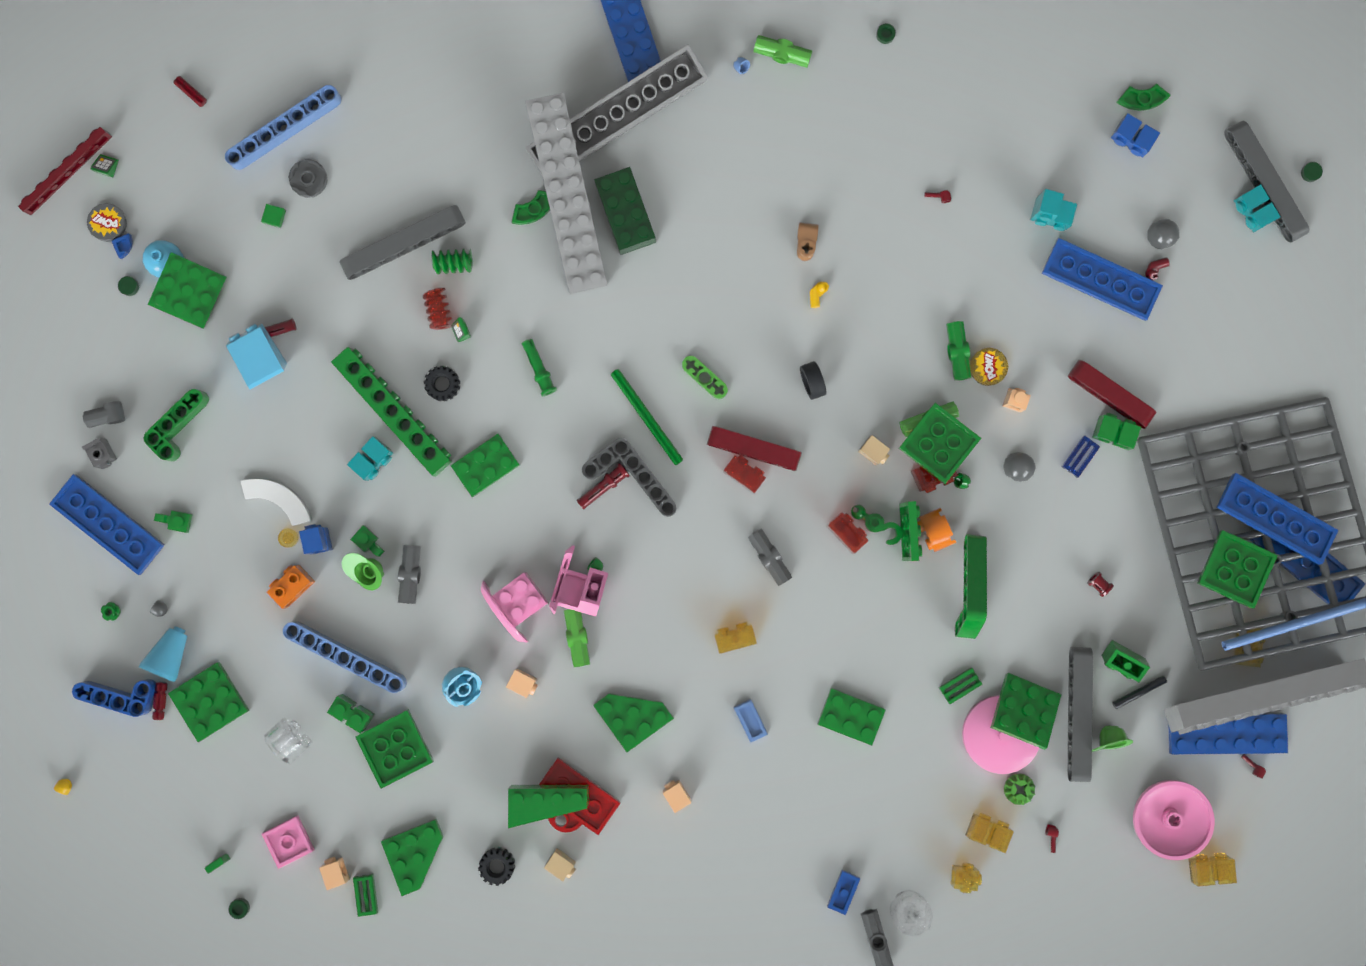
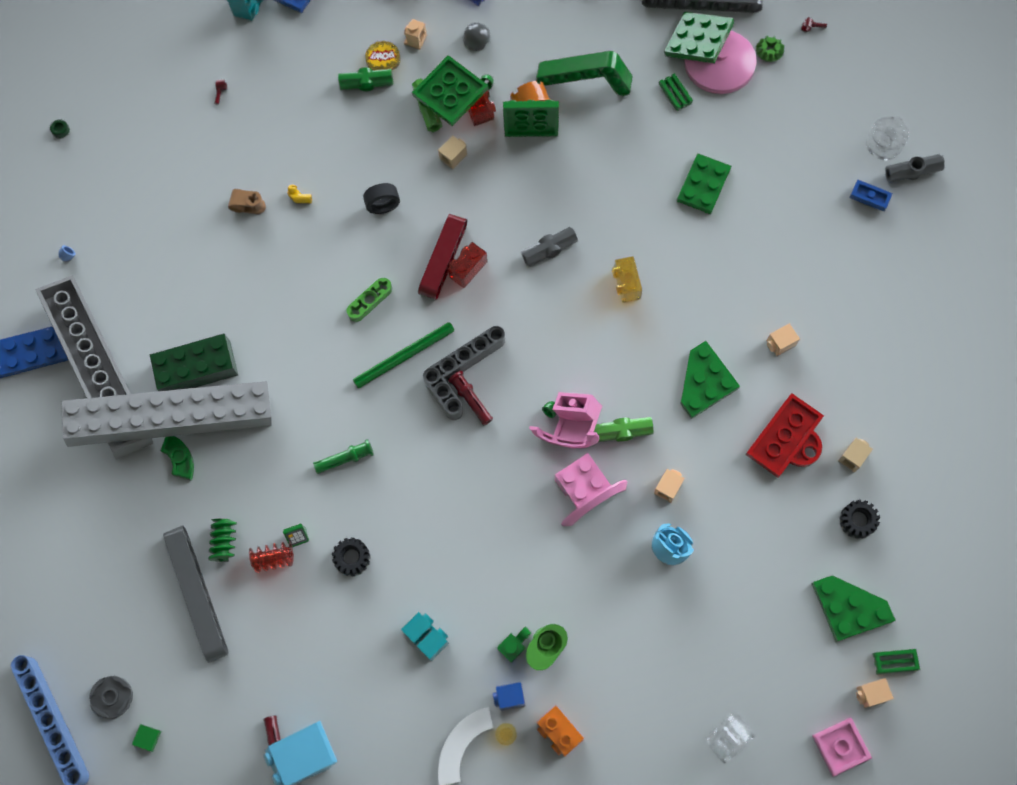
camera: 85 degrees left, 15 degrees down
medium blue beam [283,622,407,693] -> none
green piece [327,694,375,733] -> none
green brick [331,347,452,477] -> none
green plate [355,709,434,789] -> none
dark grey piece [398,545,421,604] -> none
green plate [451,434,520,497] -> none
green wedge [508,785,589,828] -> none
medium blue tile [734,699,768,743] -> none
bright green piece [753,35,812,68] -> none
clear red brick [826,512,869,554] -> none
green piece [851,505,902,545] -> none
clear yellow brick [951,863,982,893] -> none
clear yellow piece [965,813,1014,853] -> none

